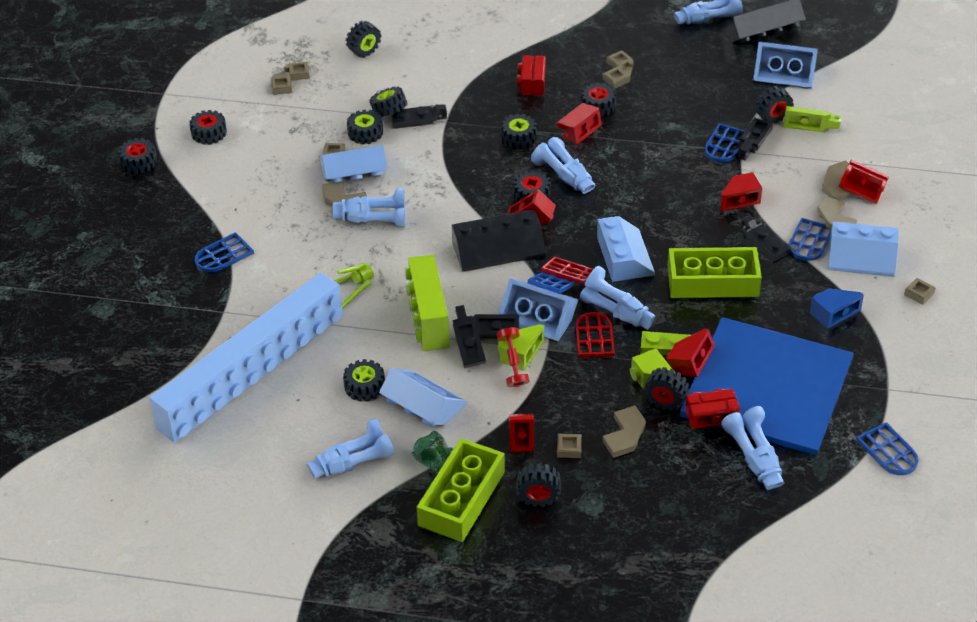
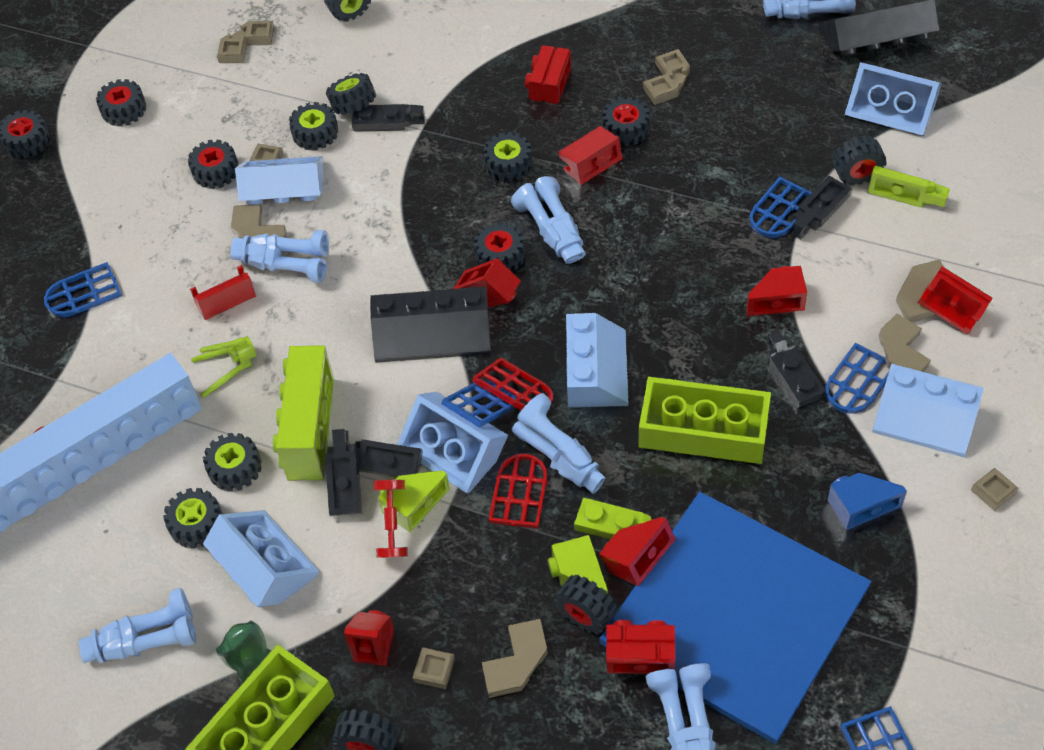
camera: 15 degrees right, 10 degrees up
none -> black wheel [188,139,239,189]
none -> red hinge [190,265,256,320]
none -> black wheel [203,433,262,492]

